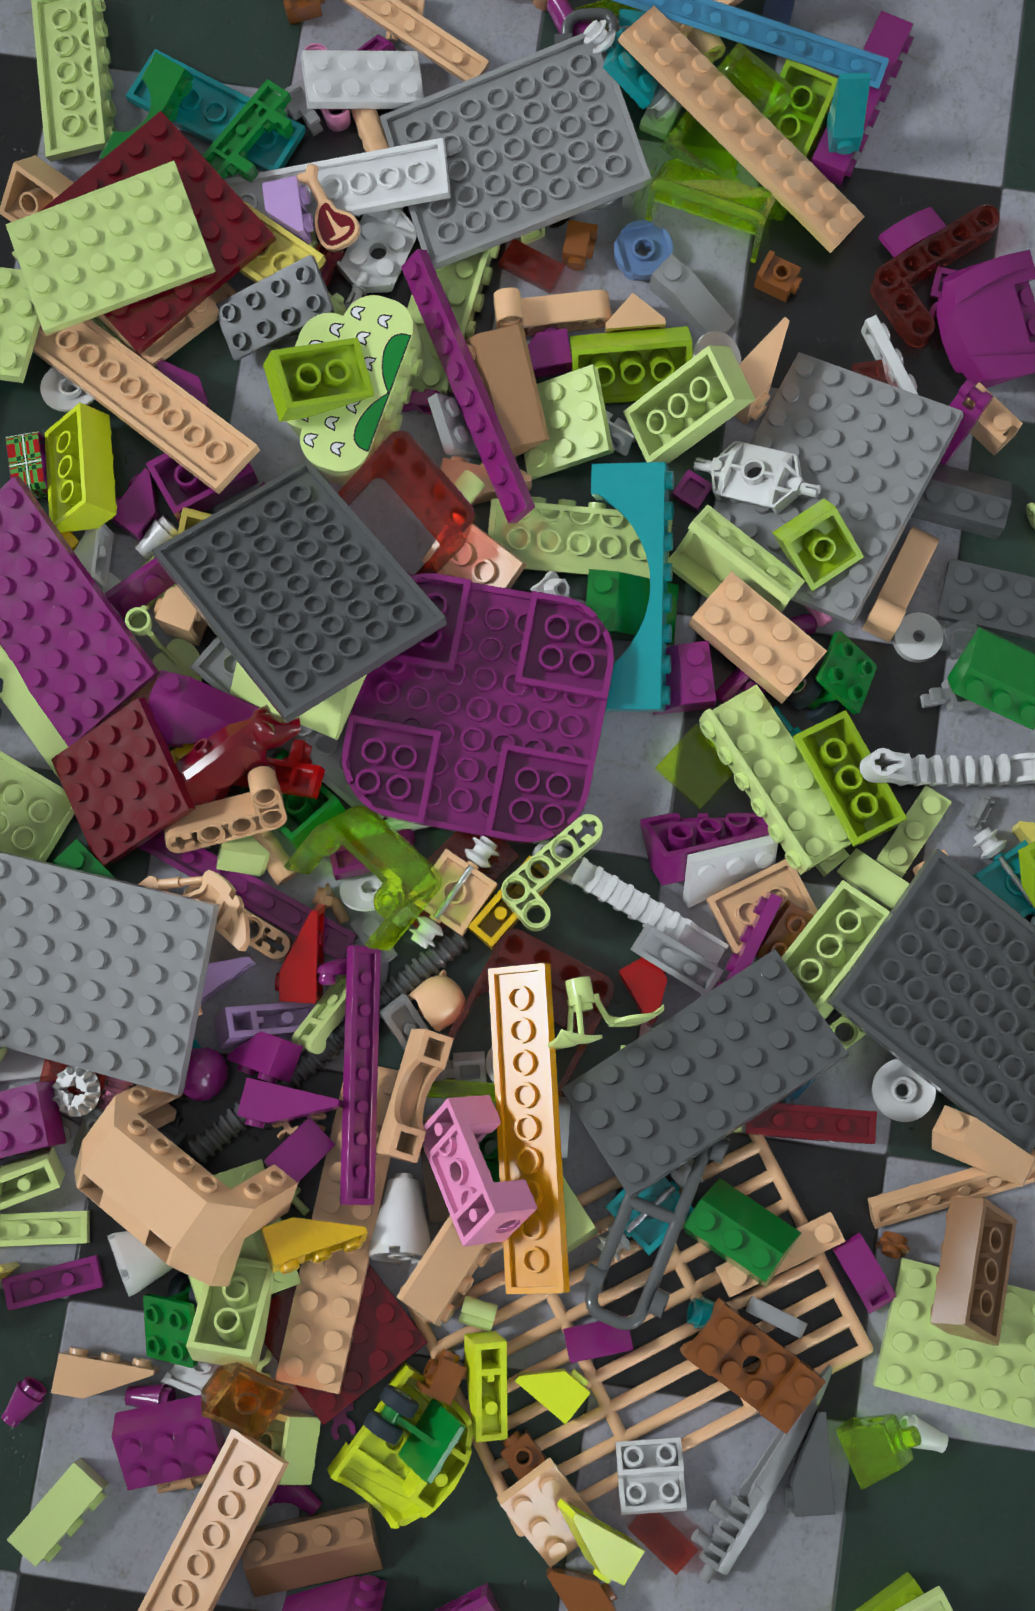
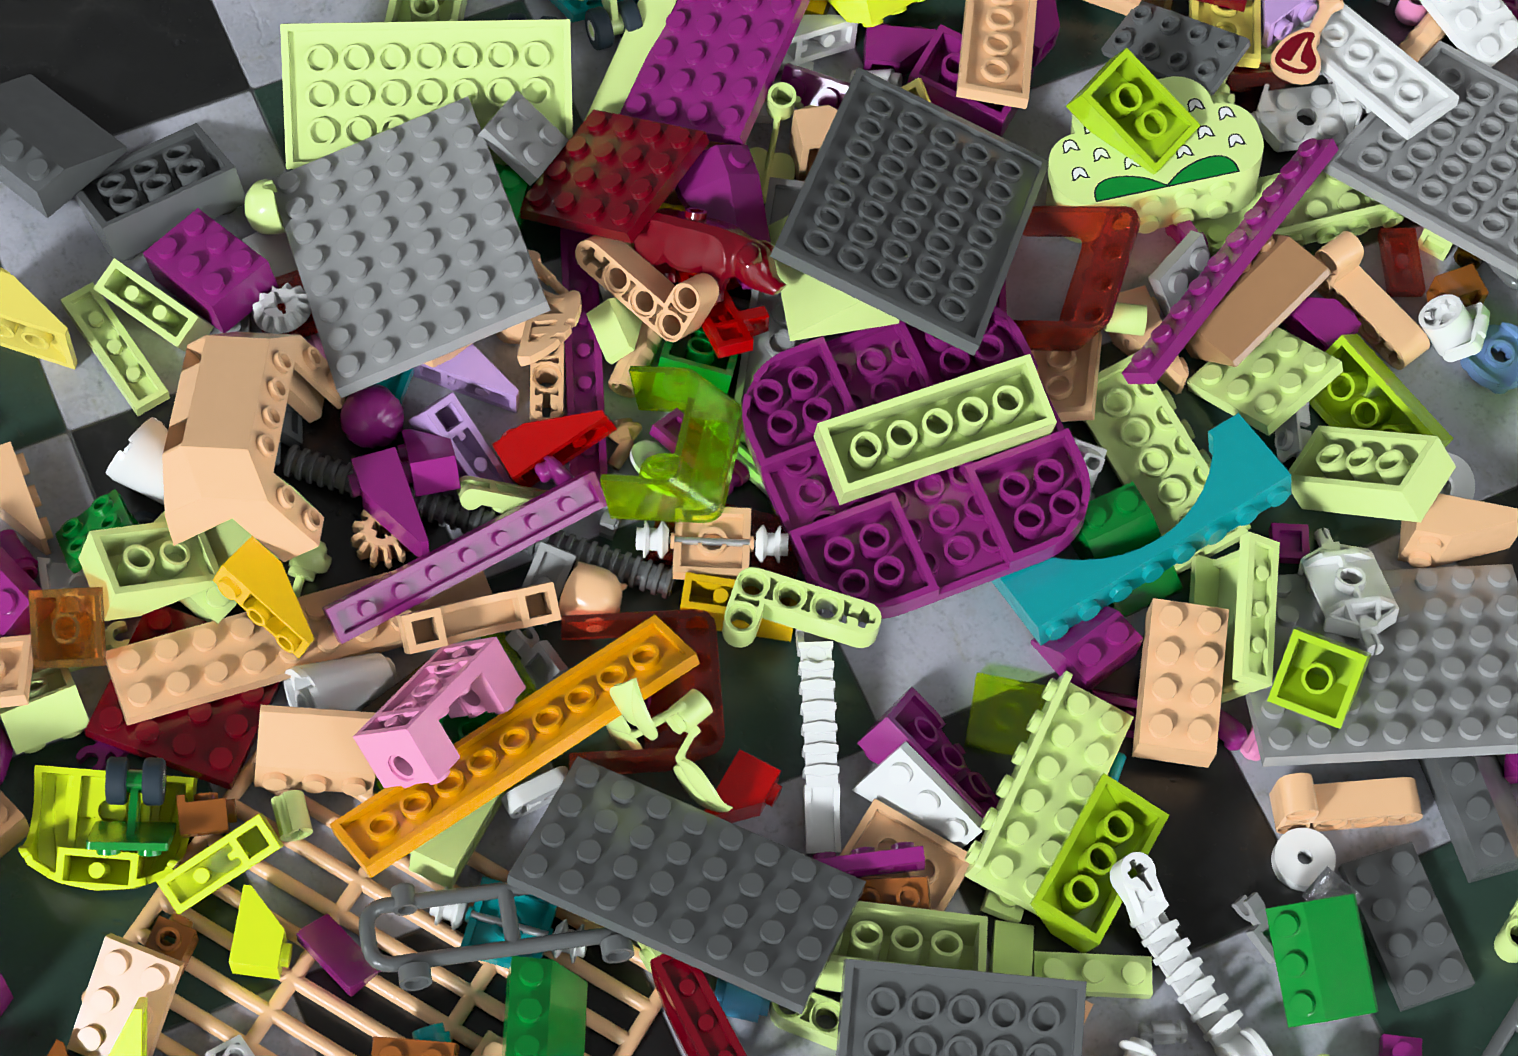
camera: 45 degrees right, 15 degrees down
magenta plate [2,1255,105,1311] -> none
magenta panel [263,1117,335,1183] -> none
light nougat slope [605,293,666,333] -> none
light grey plate [630,923,724,995] -> none
light grey slope [650,254,736,335] -> none
green plate [787,631,877,724] -> none
none -> light grey plate [477,91,569,186]
none -> yellowish green brick [814,354,1057,505]
none -> white piece [1419,295,1490,362]

